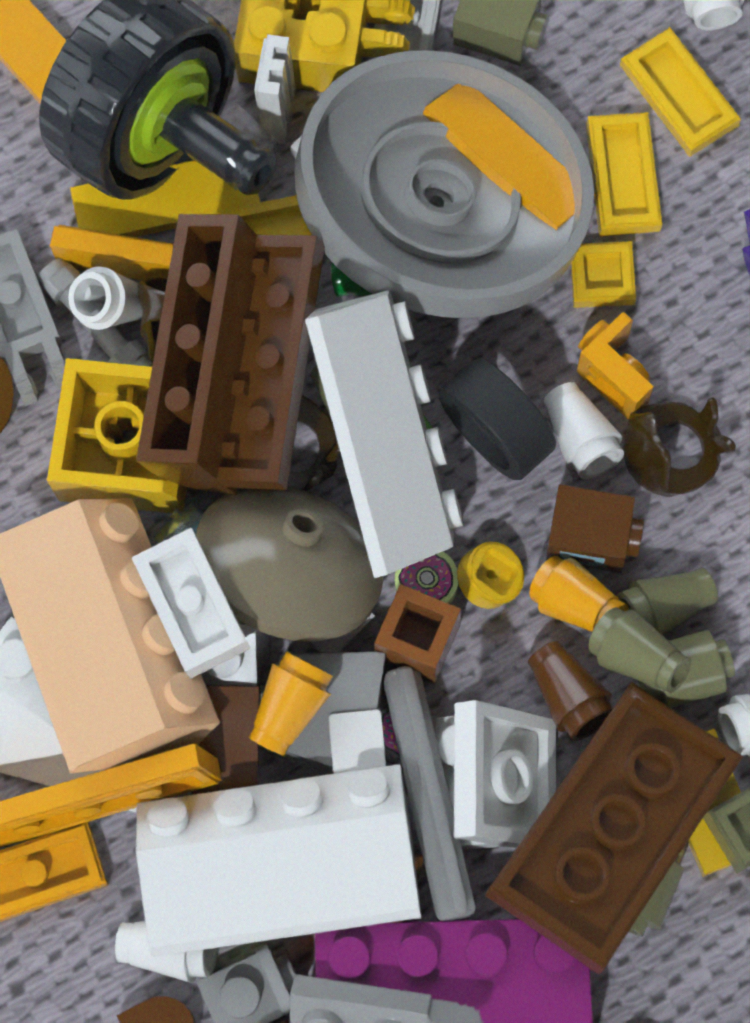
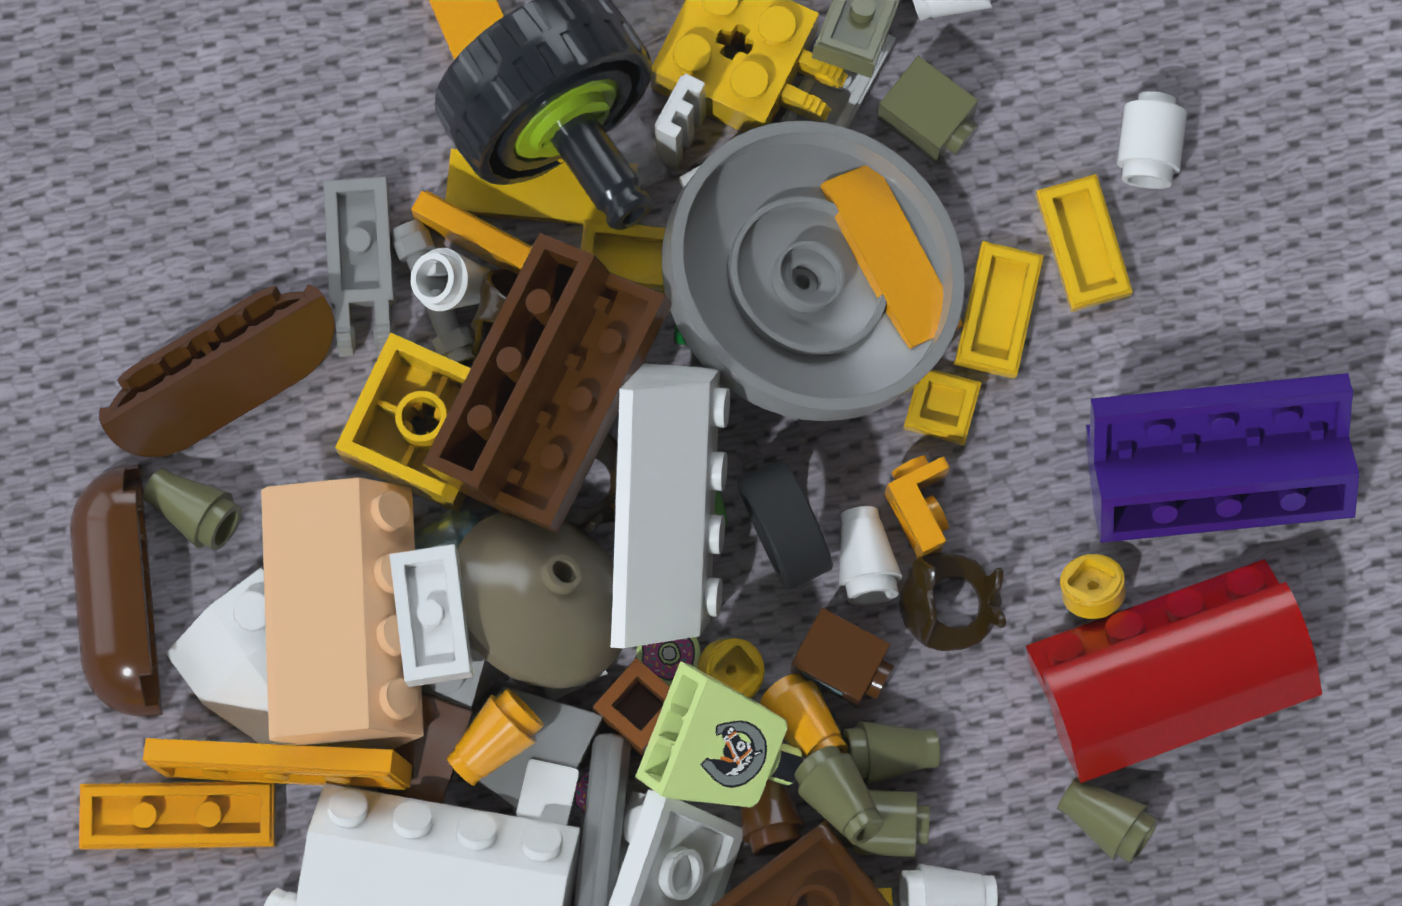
camera: 15 degrees right, 5 degrees up
none -> yellowish green torso [635,661,803,807]

